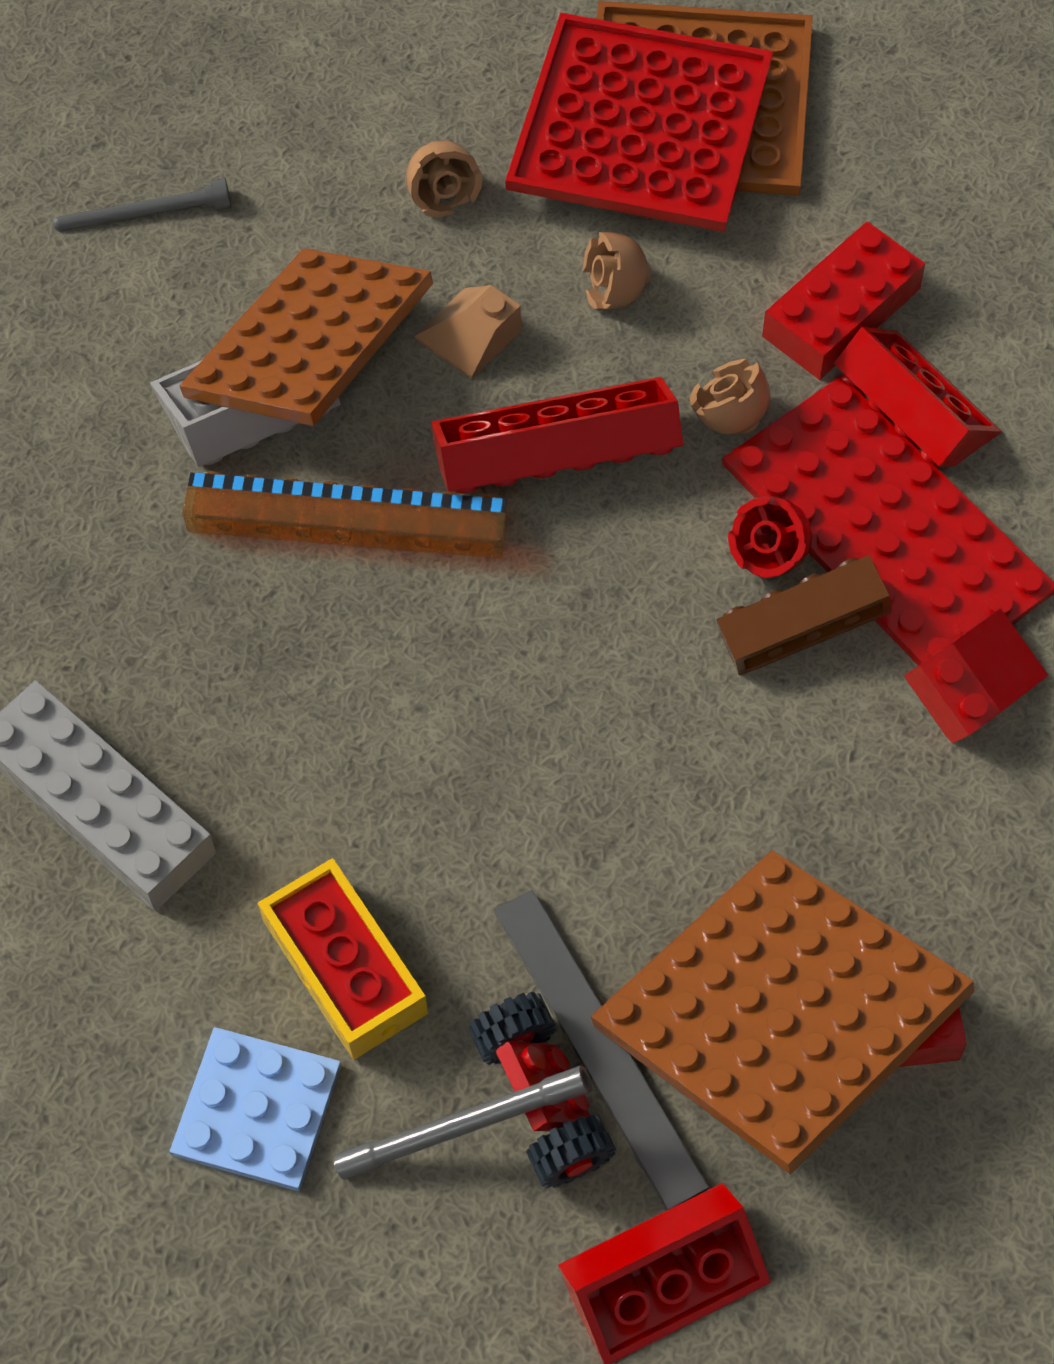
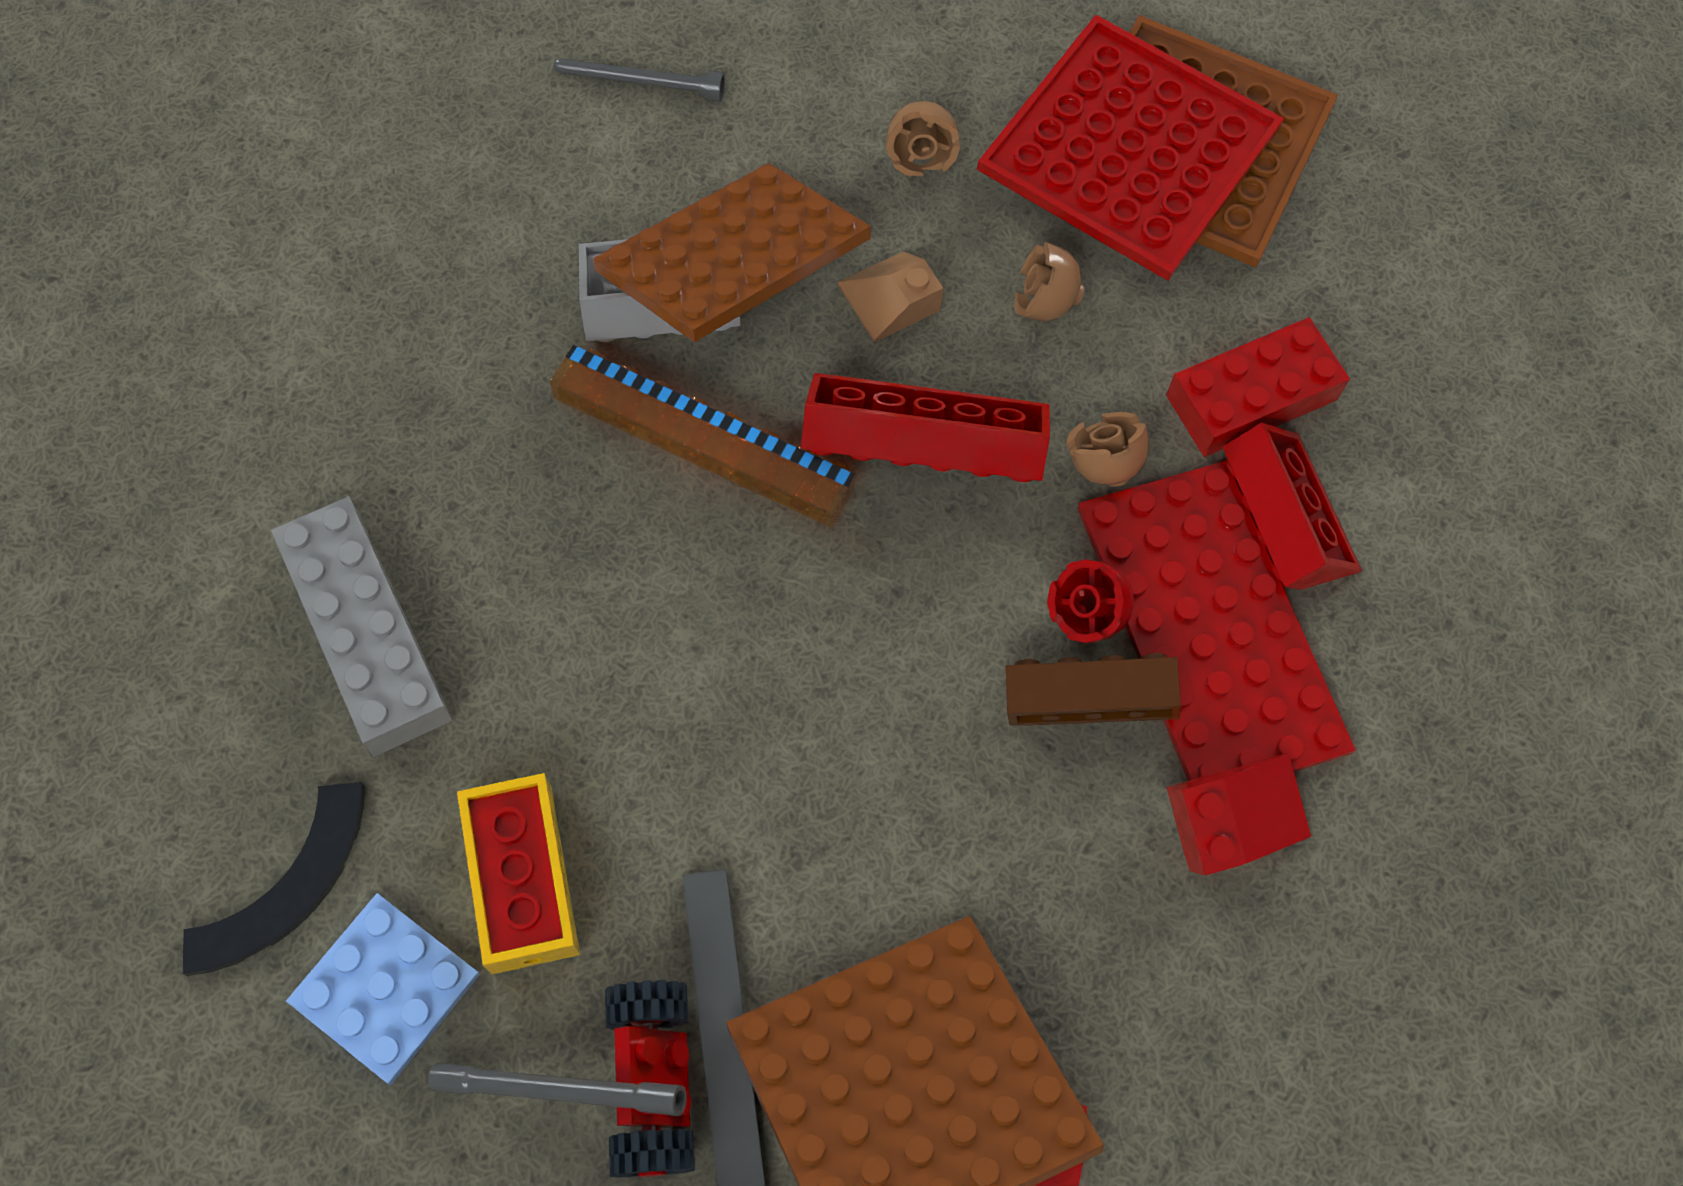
camera: 15 degrees right, 5 degrees up
none -> black tile [183,782,365,976]

